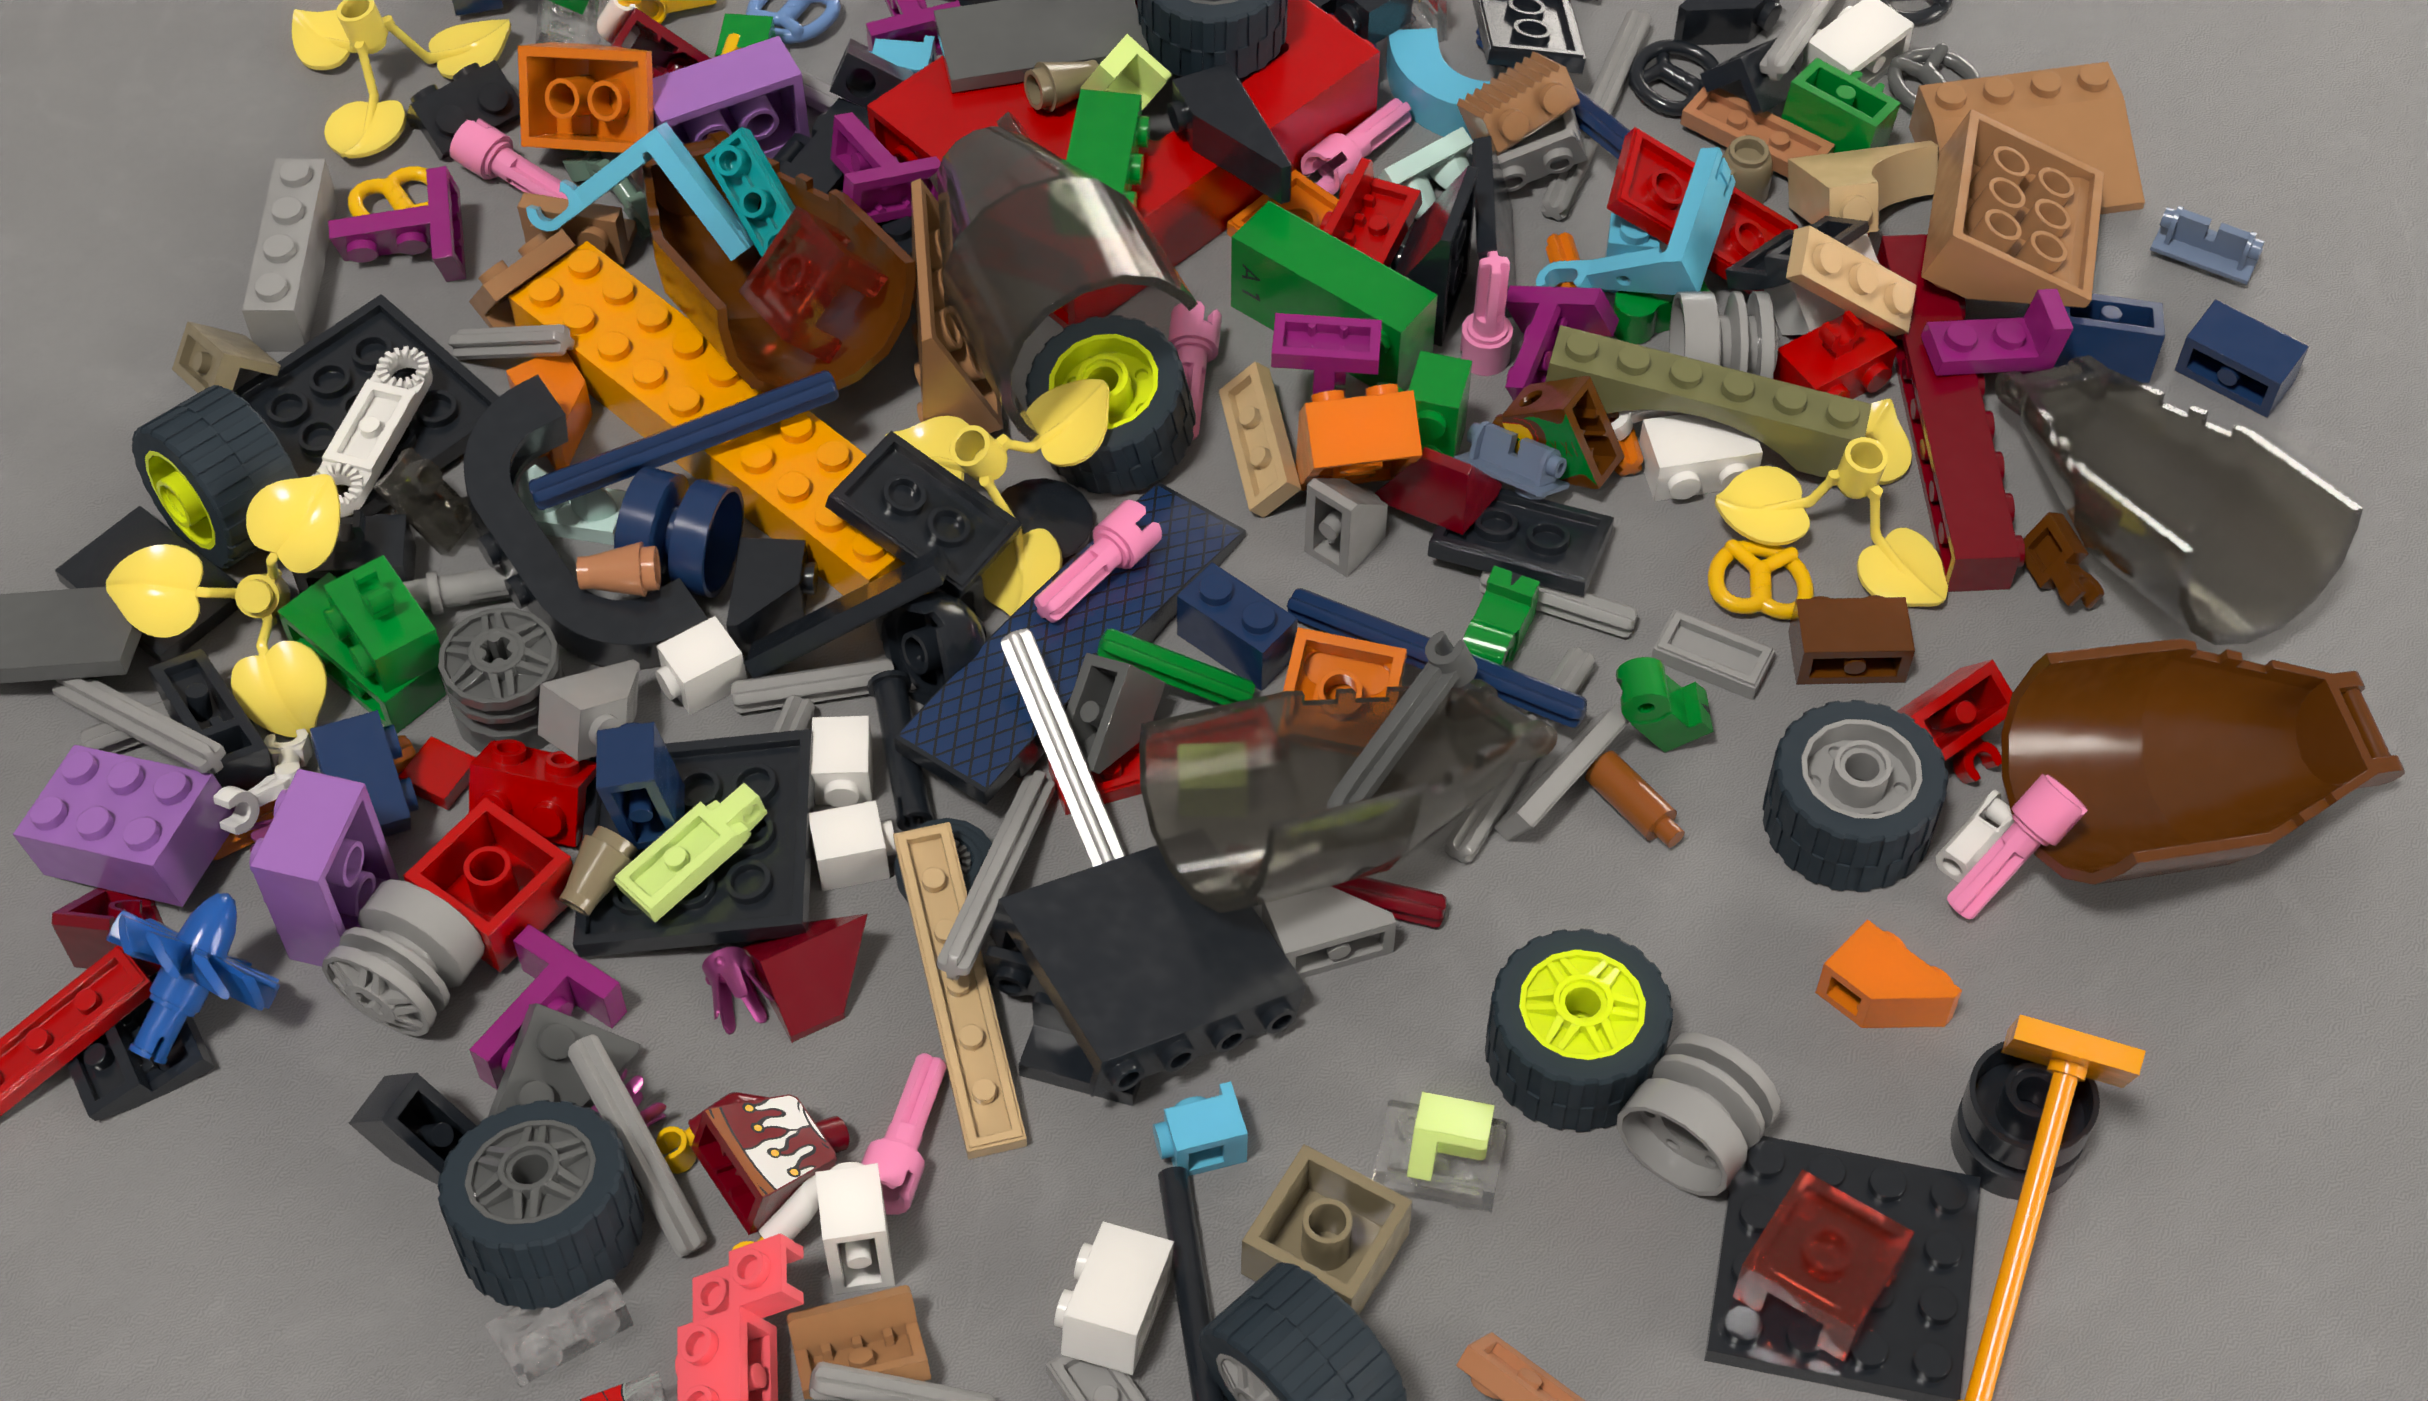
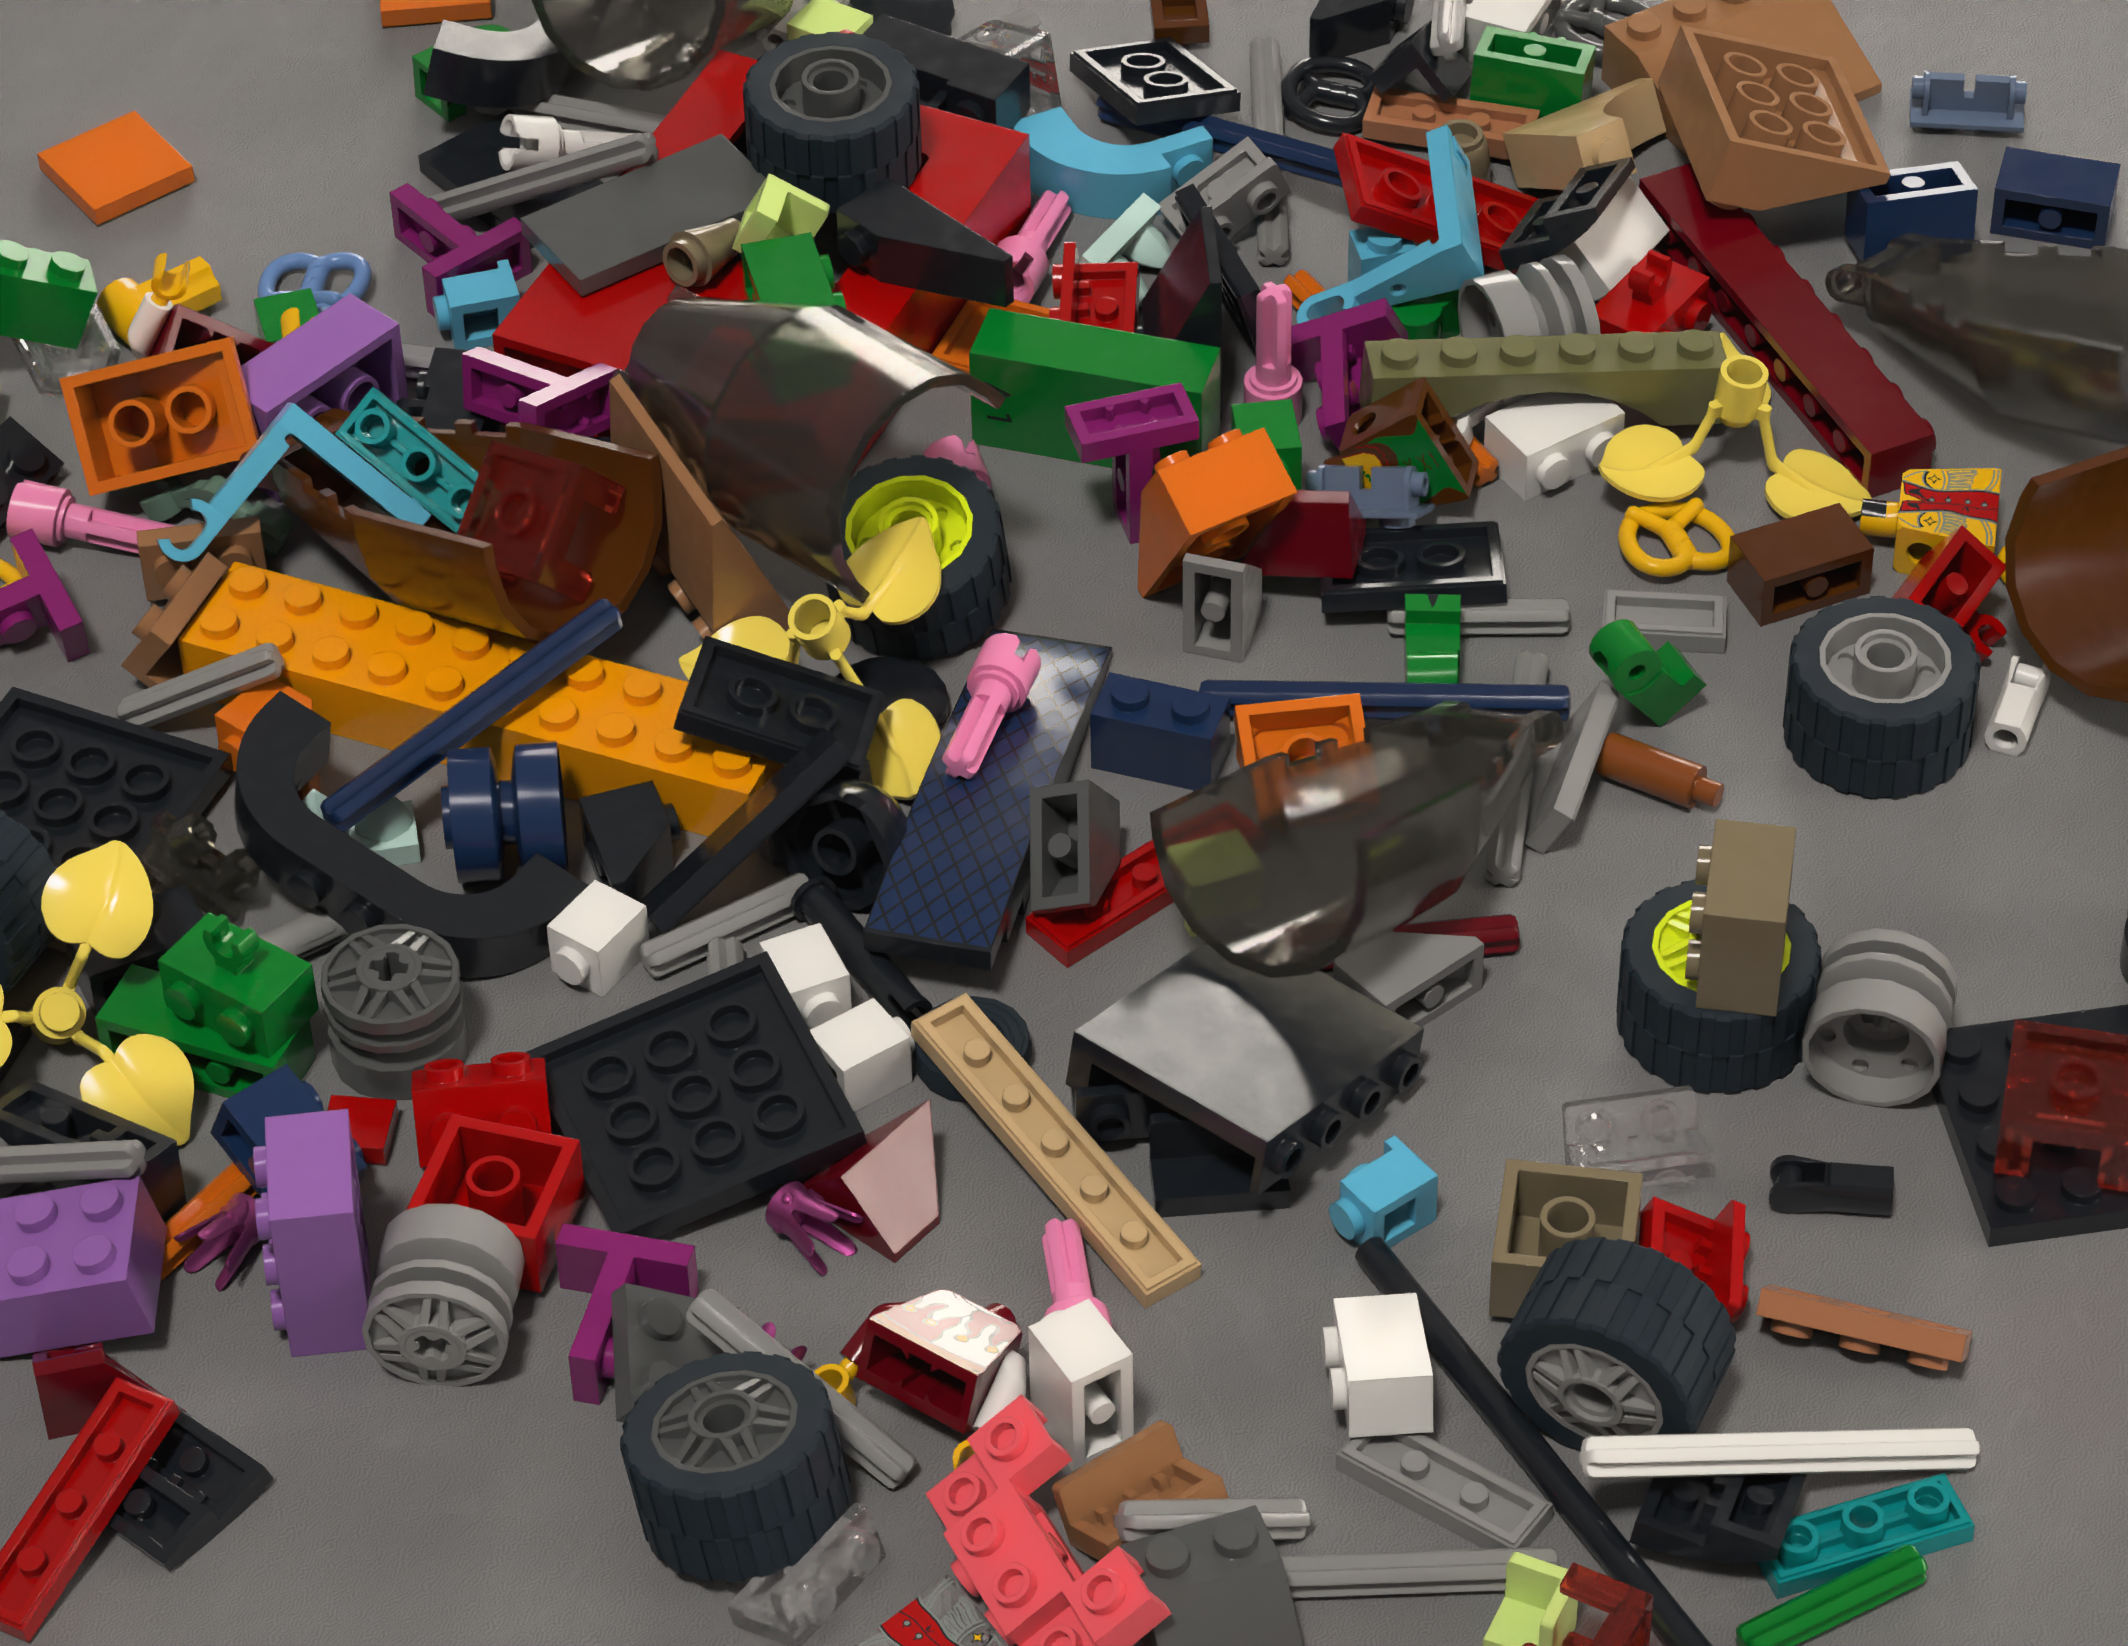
camera: 20 degrees left, 10 degrees down
blue piece [106,893,280,1064] -> none
white piece [213,728,313,835] -> none
white plate [312,346,433,518] -> none
black slope [349,1072,477,1185] -> none
light grey slope [538,659,640,761] -> none
dark tan cone [559,826,637,917] -> none
nougat cone [576,541,661,597] -> none
dark blue brick [596,722,685,850] -> none
yellowish green hinge [613,783,767,923] -> none
black leg [829,38,915,109] -> none
light grey axle [936,770,1056,980] -> none
axle [1001,628,1126,867] -> none
green axle [1097,628,1255,709] -> none
tan plate [1219,361,1301,518] -> none
dark grey piece [1326,631,1478,846] -> none
yellowish green panel [1407,1092,1495,1181] -> none
medium nougat brick [1457,51,1580,156] -> none
tan plate [1786,225,1916,336] -> none
orange slope [1815,919,1962,1028] -> none
magenta bracket [1921,289,2074,398] -> none
bright pink piece [1947,774,2088,920] -> none
reddish brown plate [2023,512,2104,608] -> none
none -> red bracket [1639,1196,1750,1323]
none -> dark tan brick [1685,819,1797,1016]
none -> black bar [1769,1155,1894,1216]
none -> torso [1860,468,2002,575]

